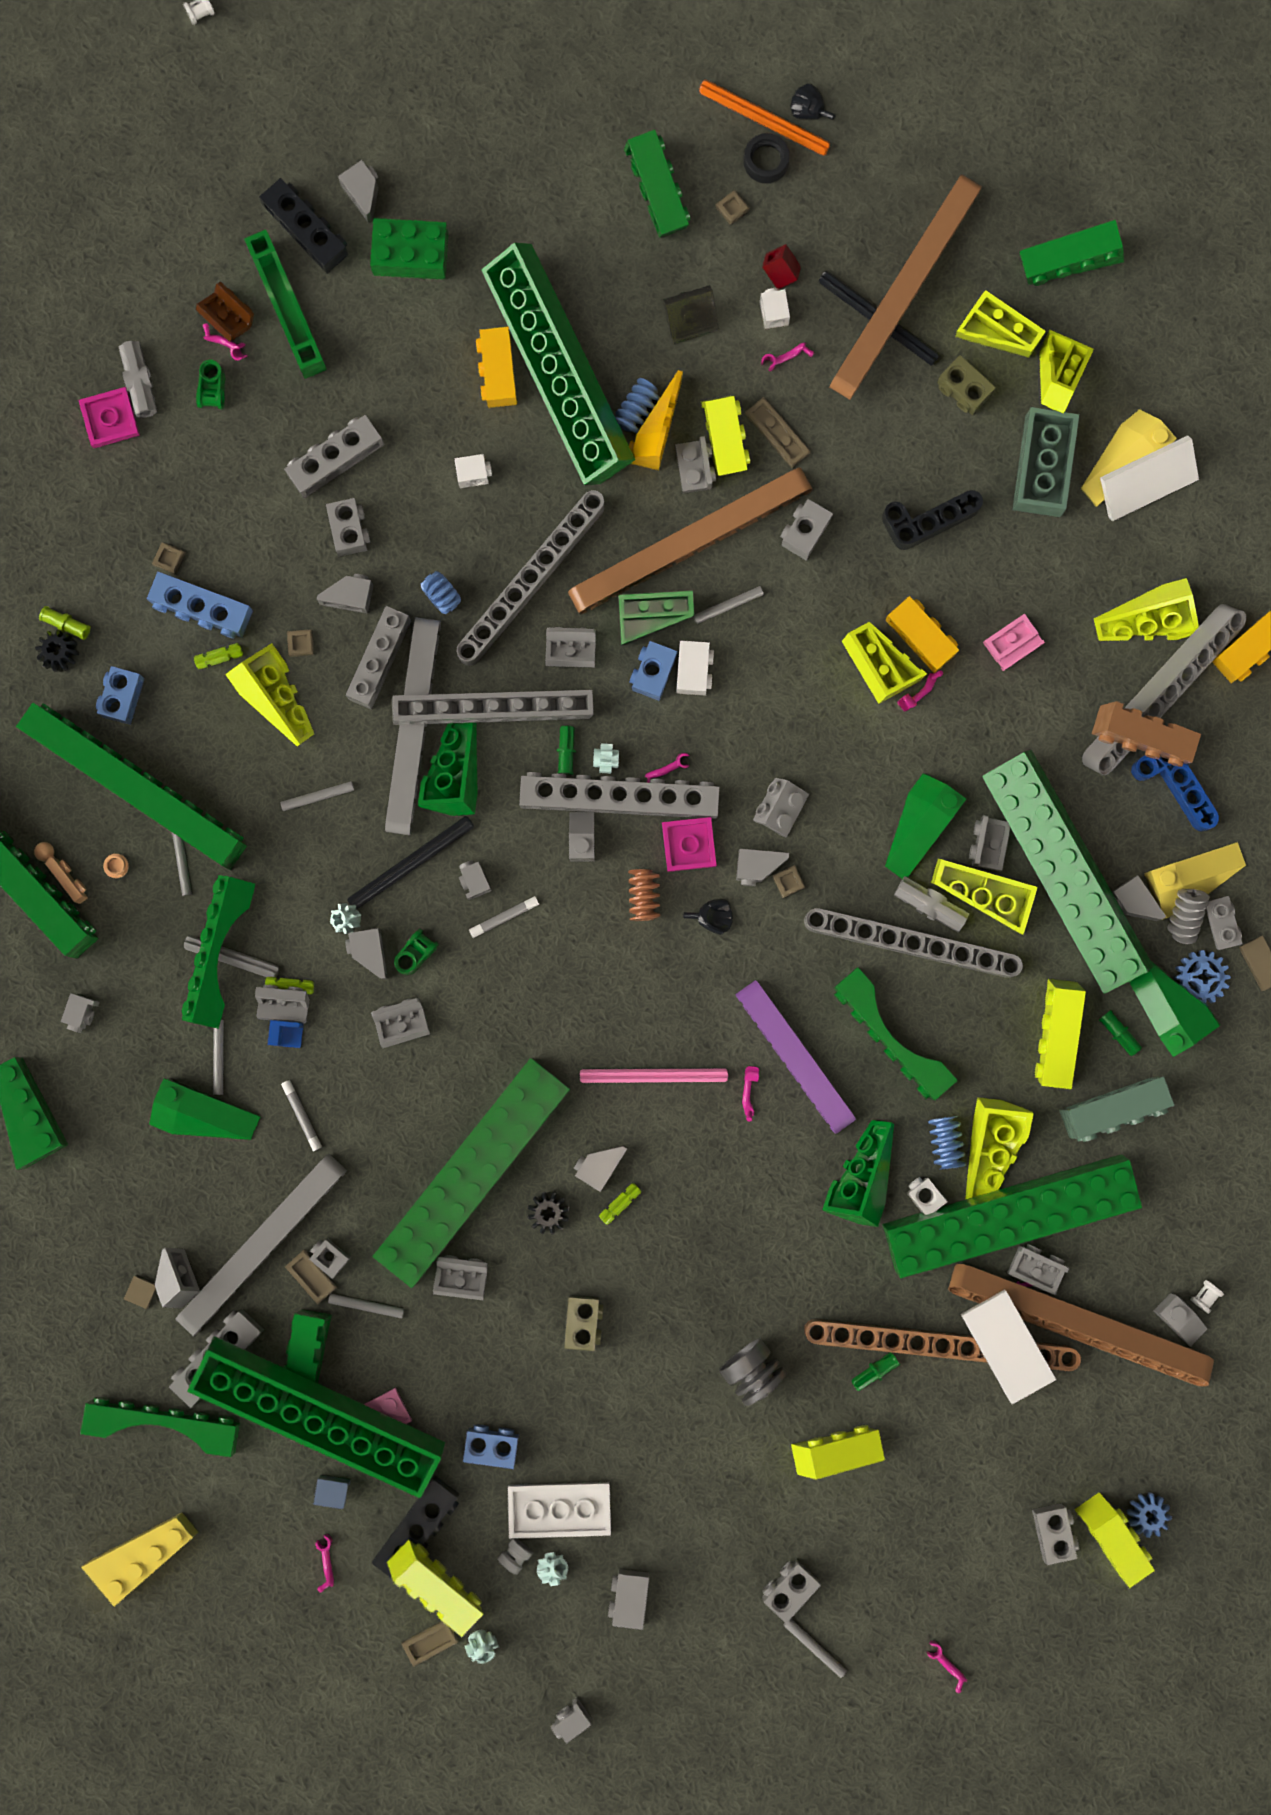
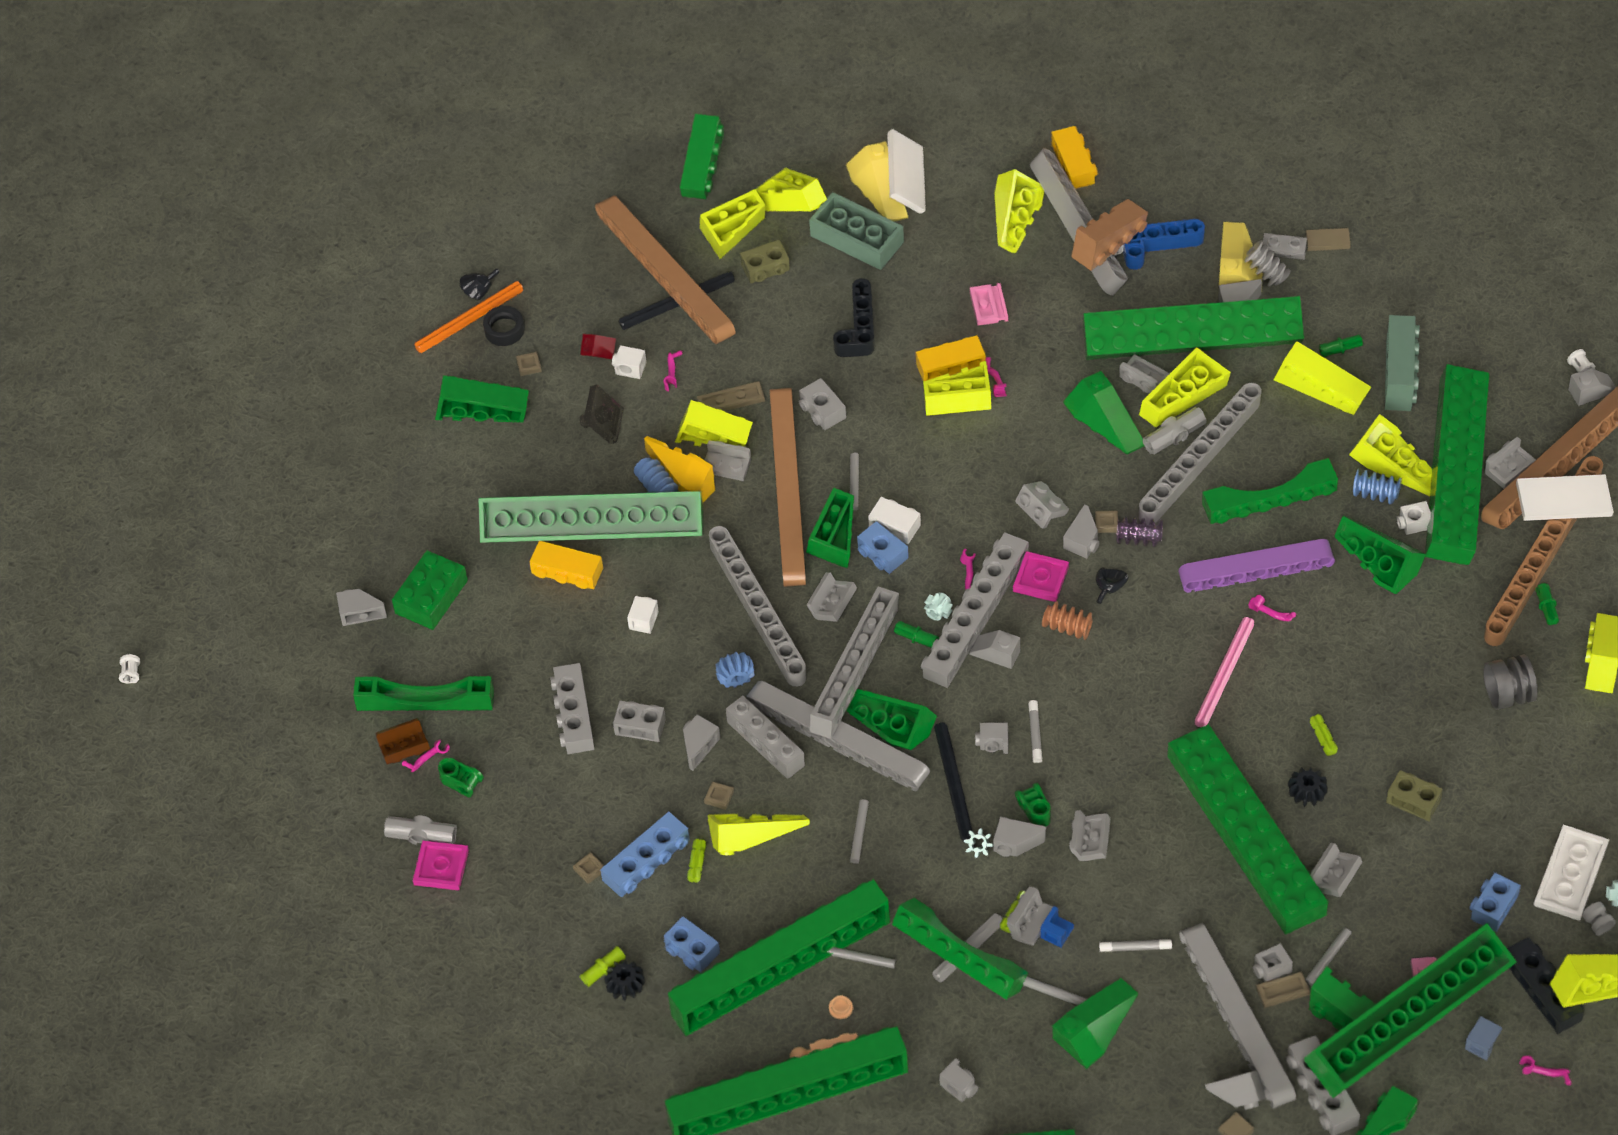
camera: 60 degrees left, 30 degrees down
black brick [259,178,348,274] -> none
light grey slope [574,1146,627,1192] -> none
green wedge [1129,960,1221,1057] -> none
medium blue gear [1174,950,1231,1003] -> none
none -> clear purple piece [1116,516,1163,547]

